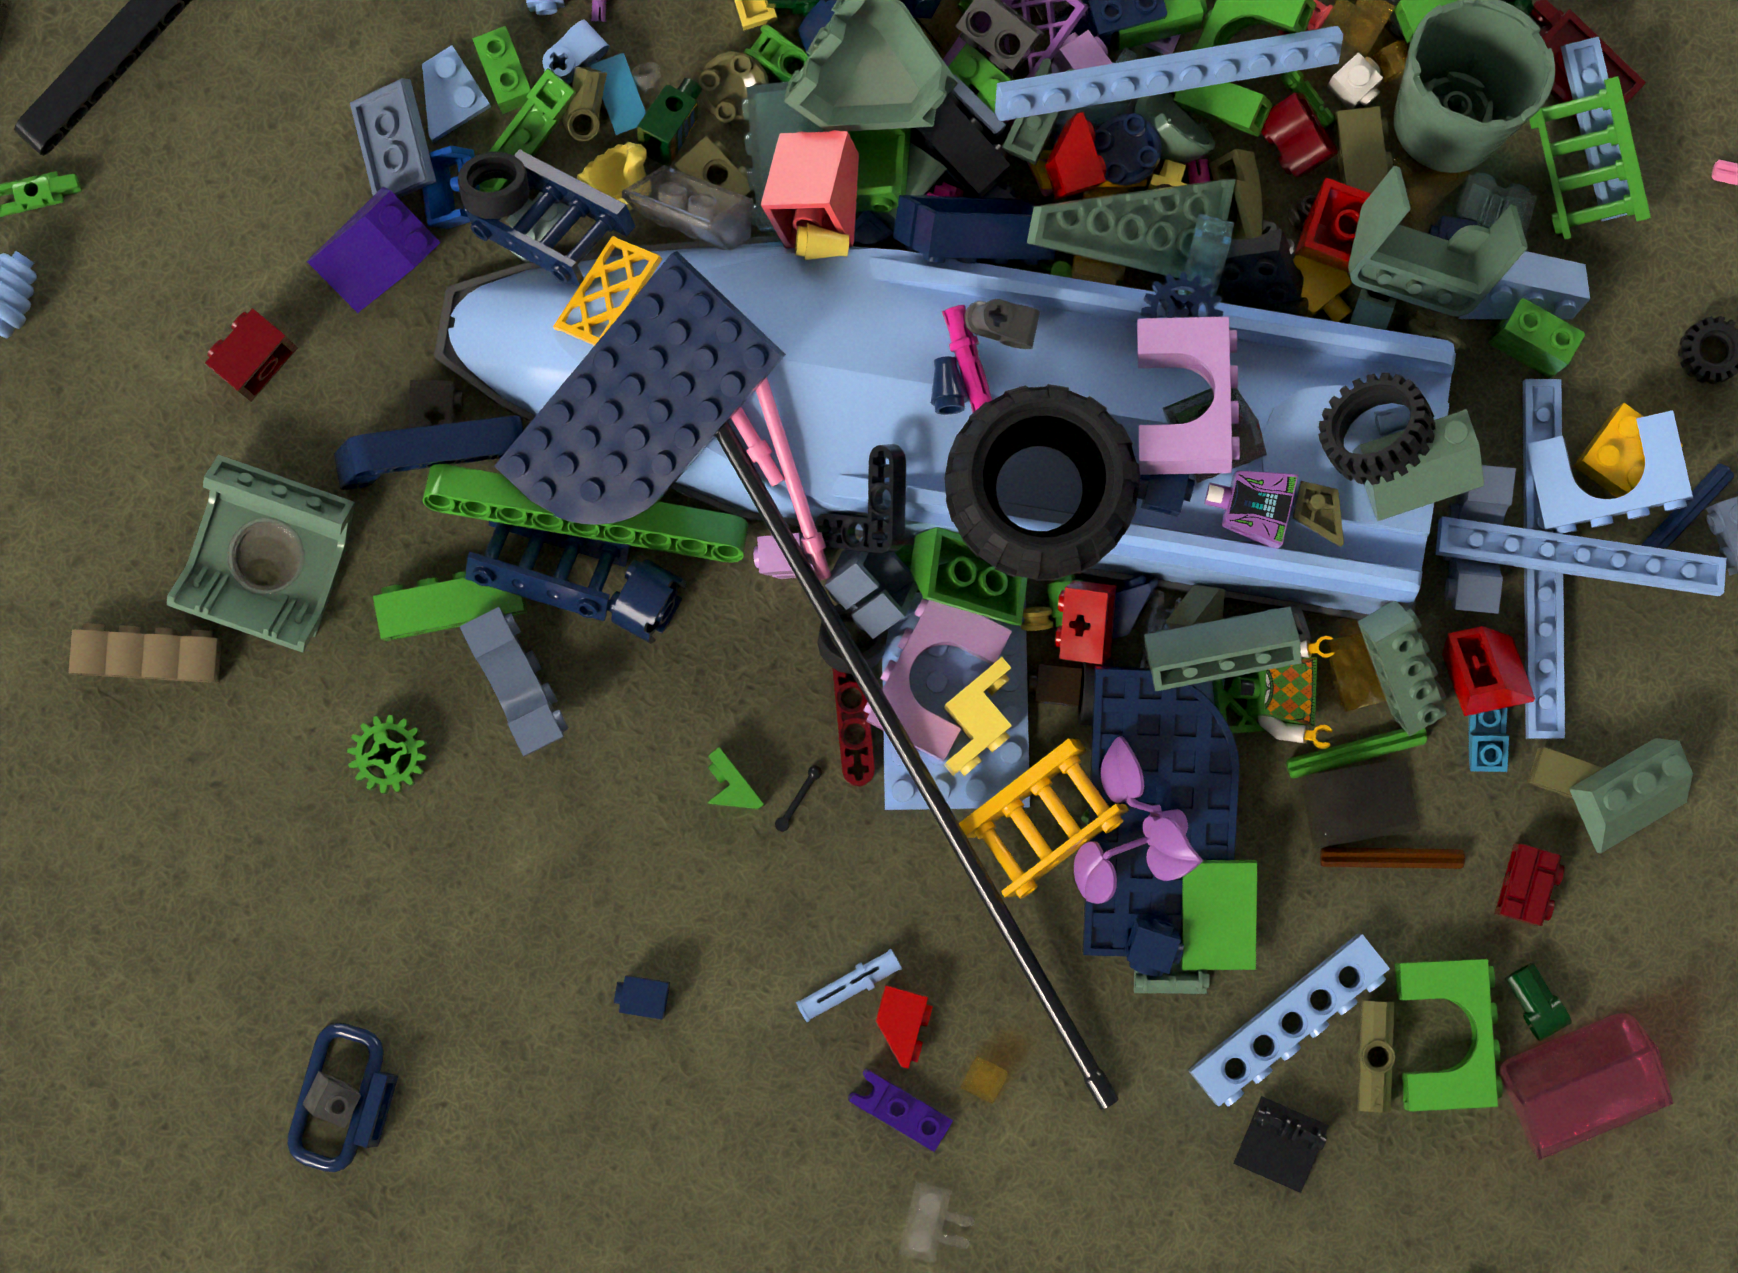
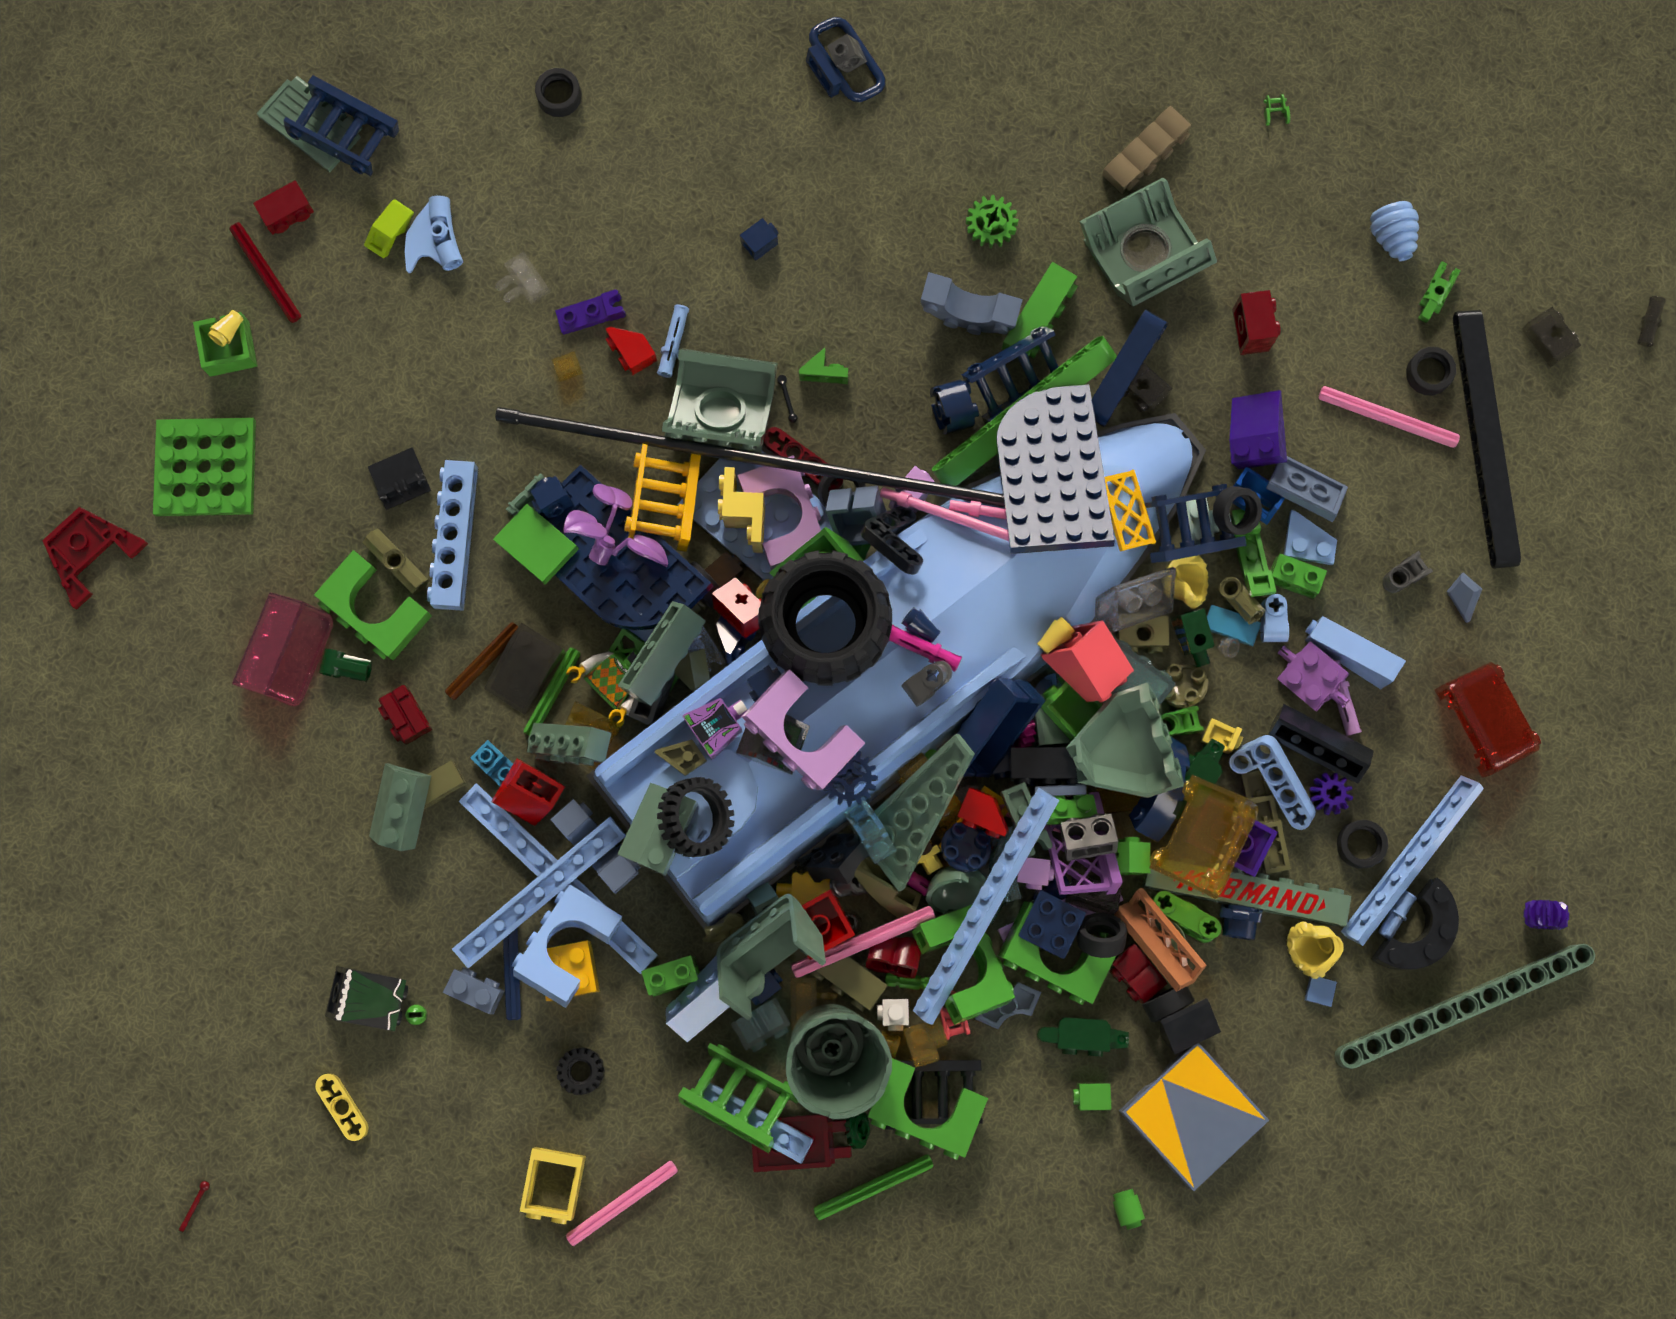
camera: 135 degrees right, 5 degrees down
none -> sand green panel [662,349,778,453]
none -> bright pink axle [791,906,935,978]
none -> bright pink axle [1319,386,1460,448]
none -> black tyre [1406,347,1456,396]

